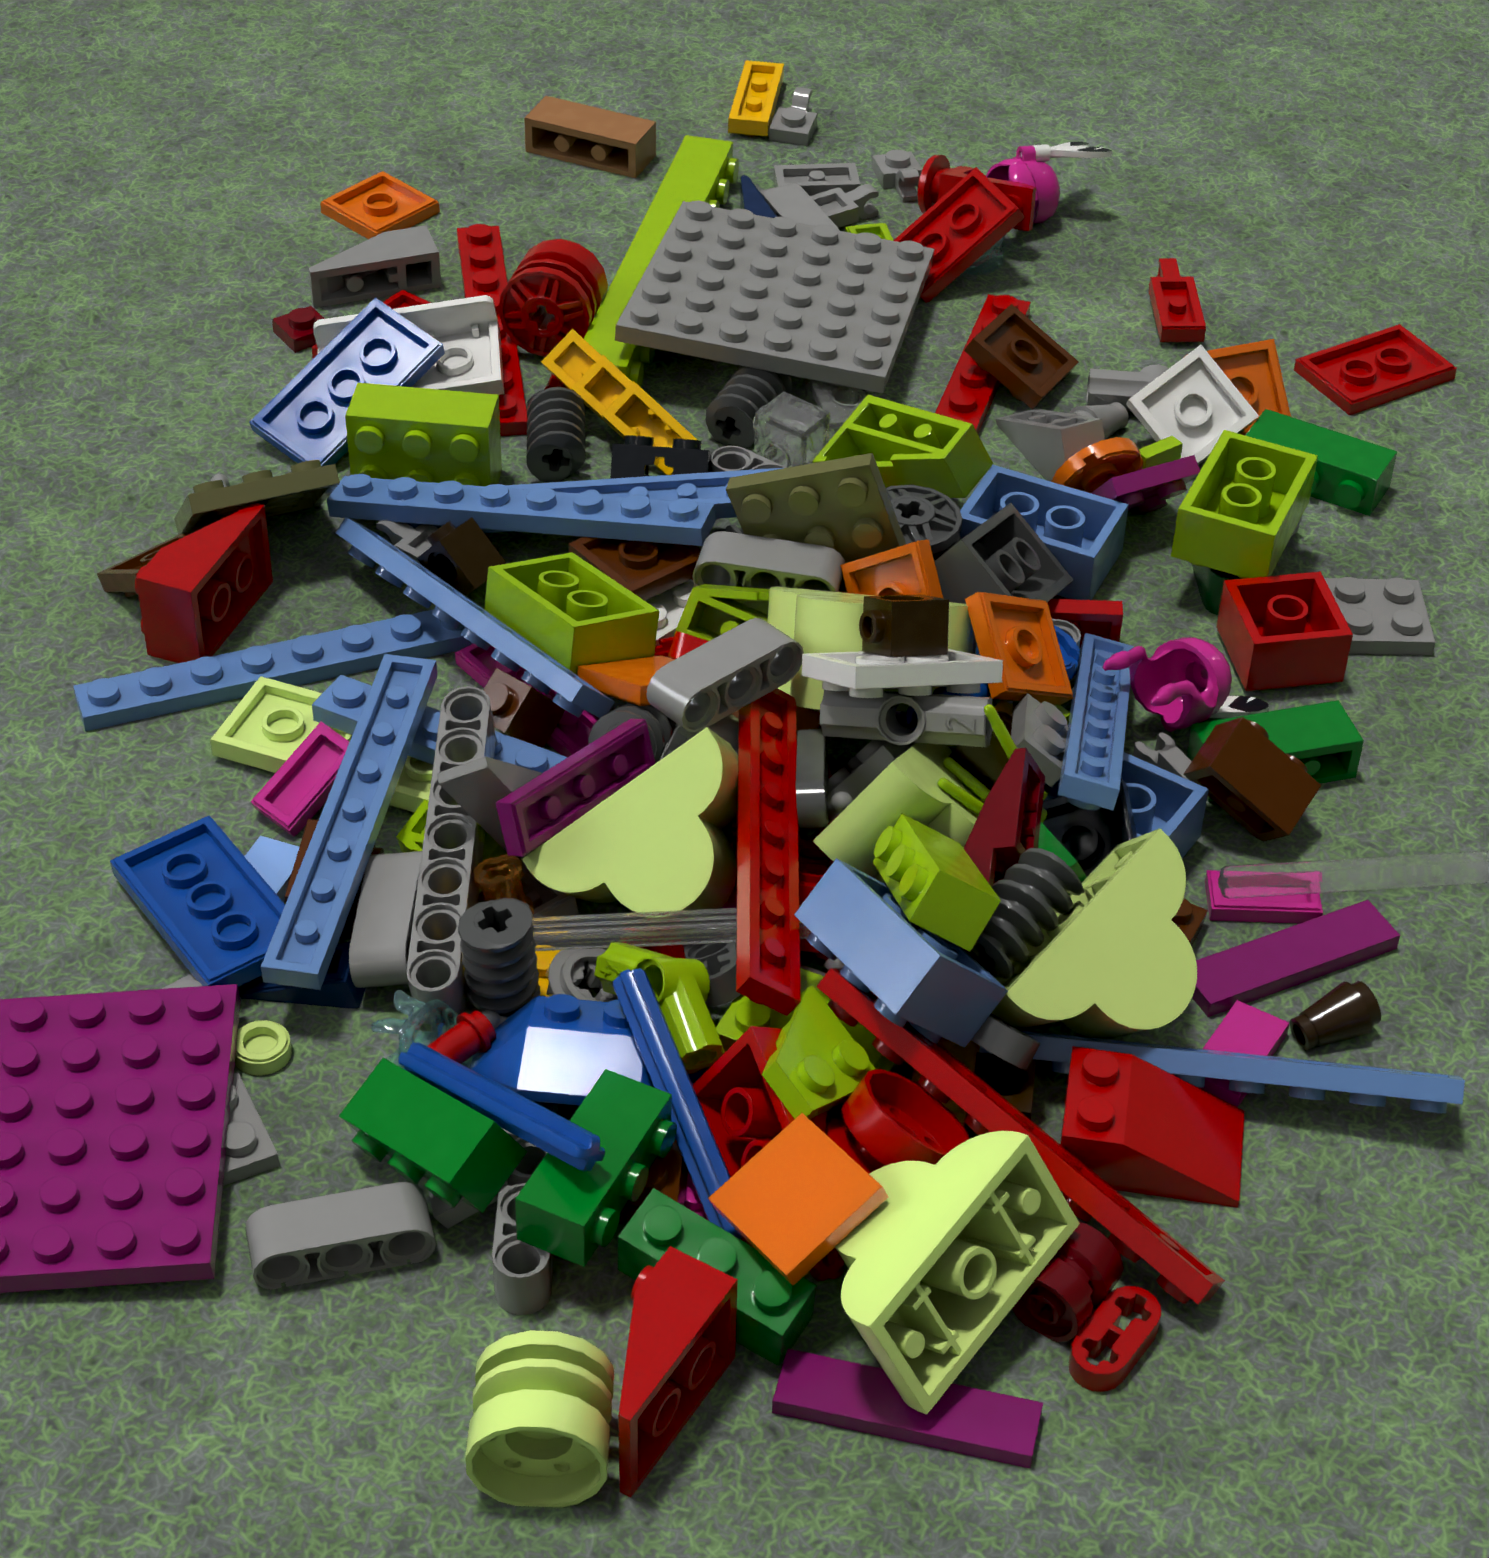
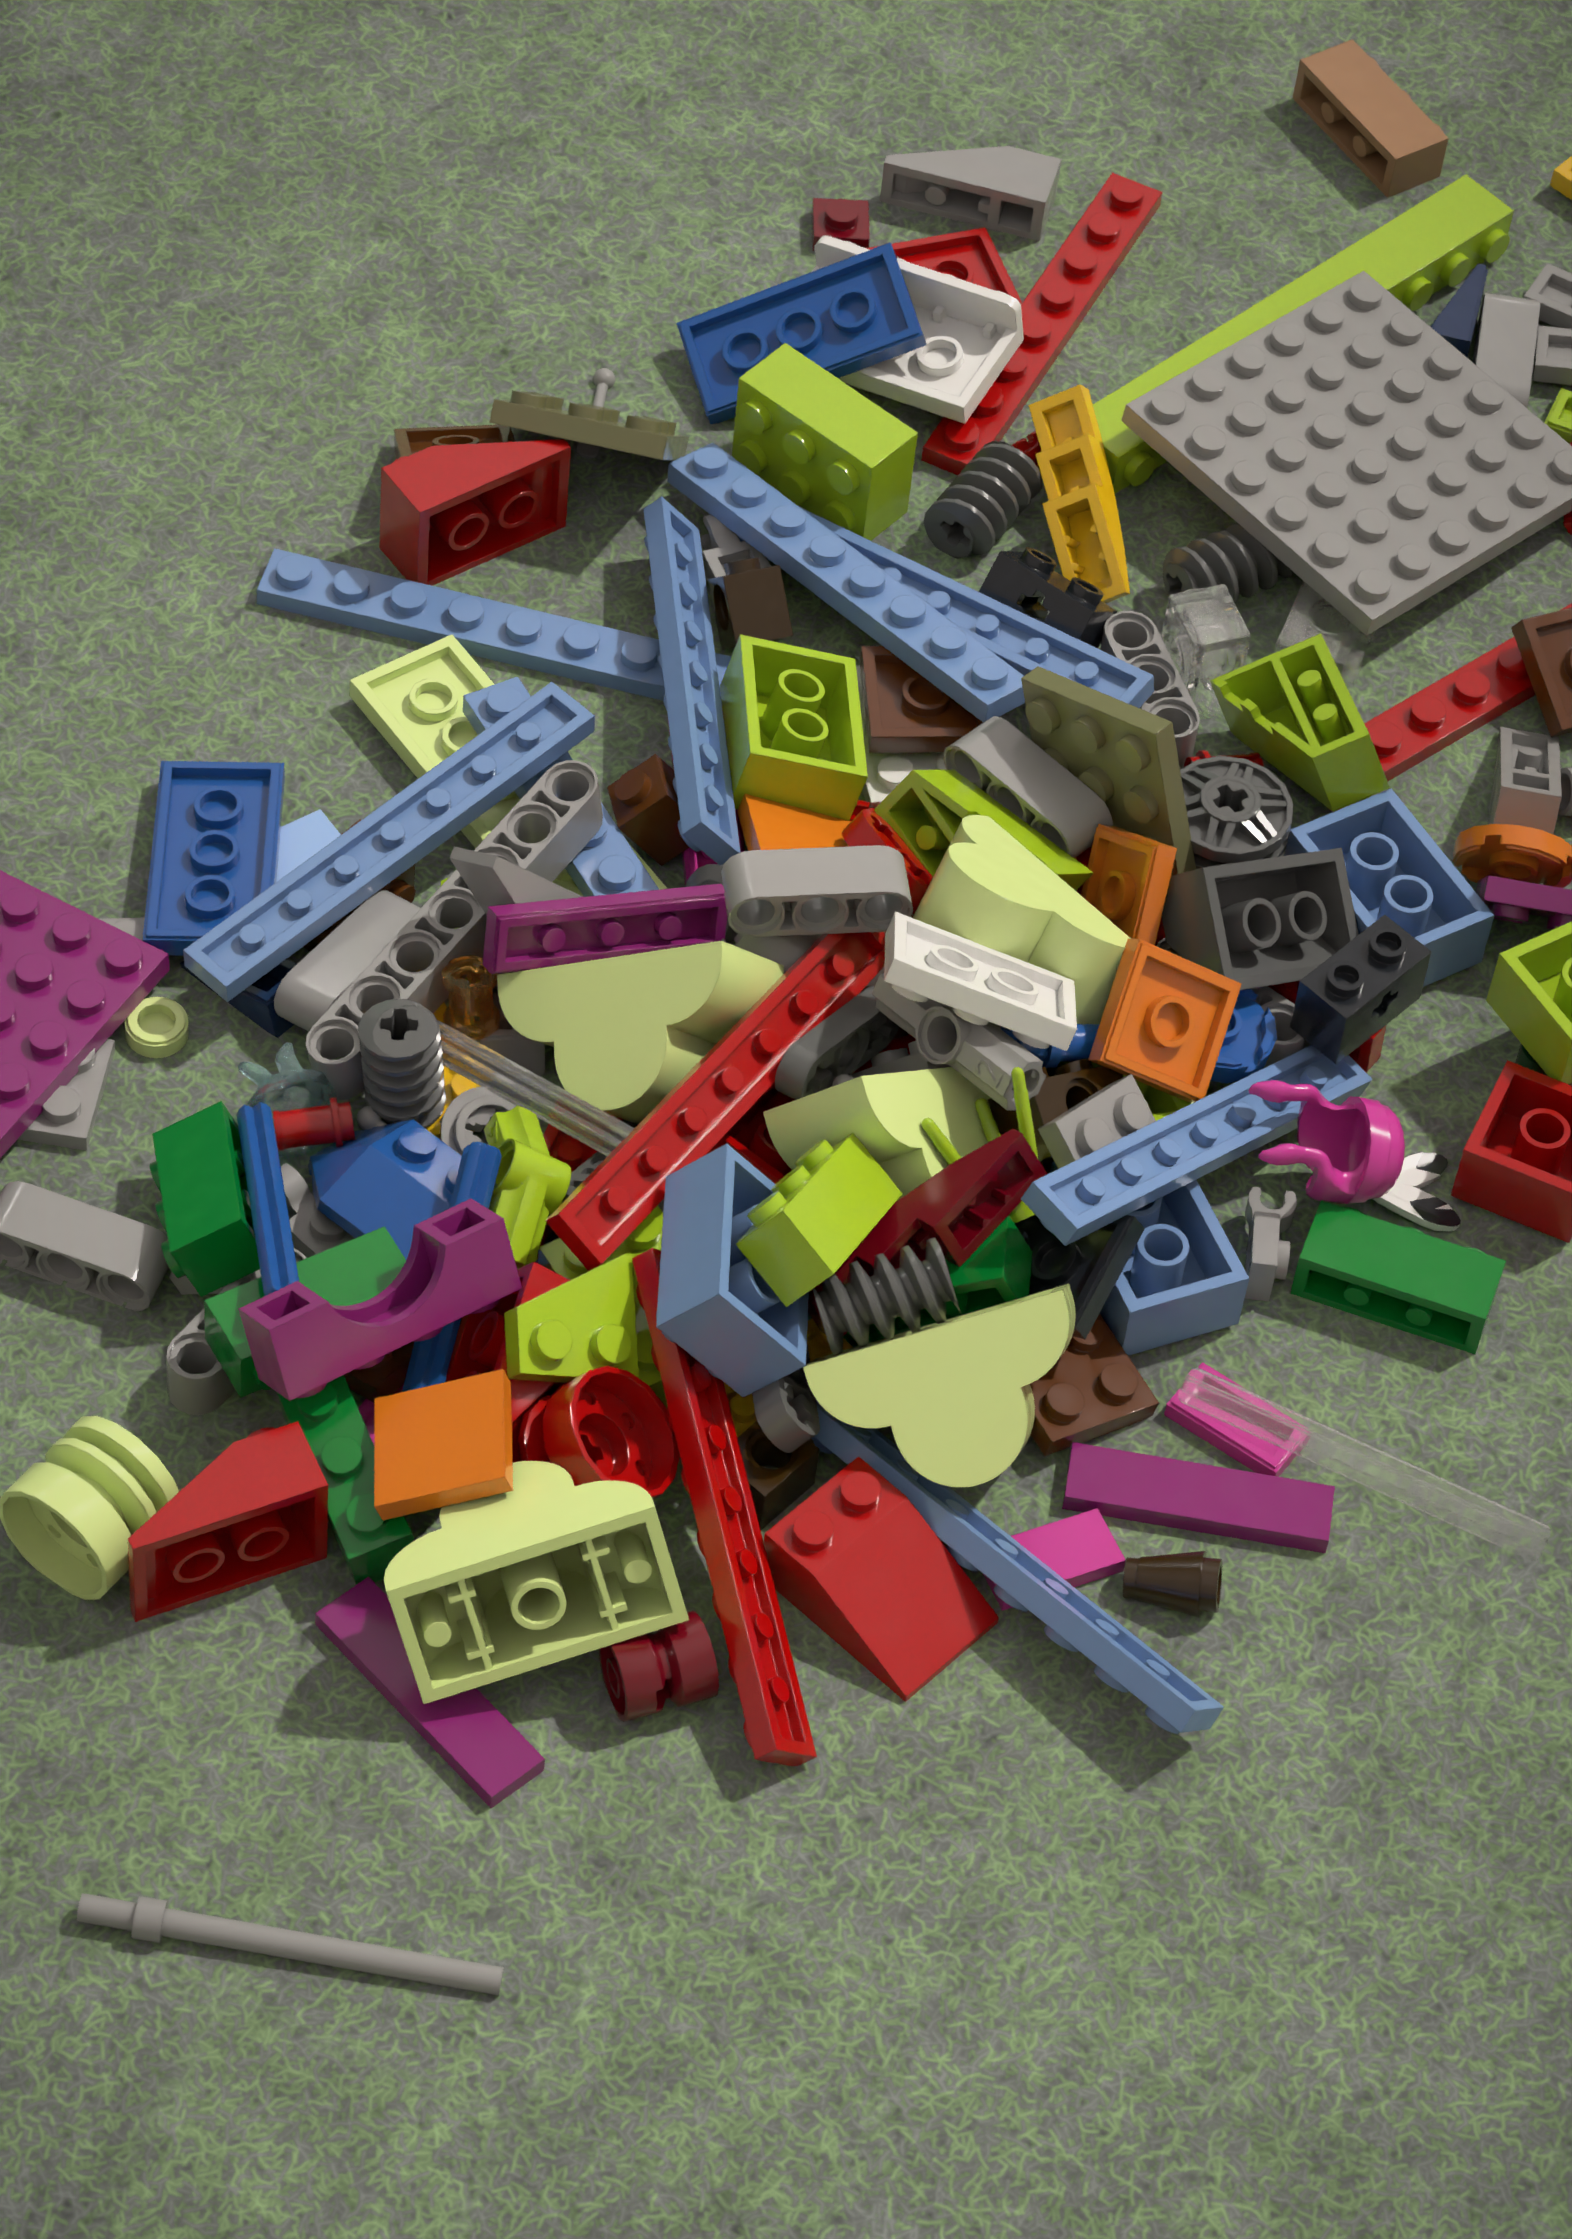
camera: 30 degrees right, 10 degrees up
dark pink tile [251,721,349,837] -> none
orange tile [320,171,440,239] -> none
red wheel [498,239,608,357] -> none
dark brown brick [859,594,949,657] -> none
red beam [1069,1286,1161,1392] -> none
reddish brown brick [1183,717,1321,842] -> none
none -> magenta arch [239,1198,522,1401]
none -> black brick [1290,915,1431,1064]

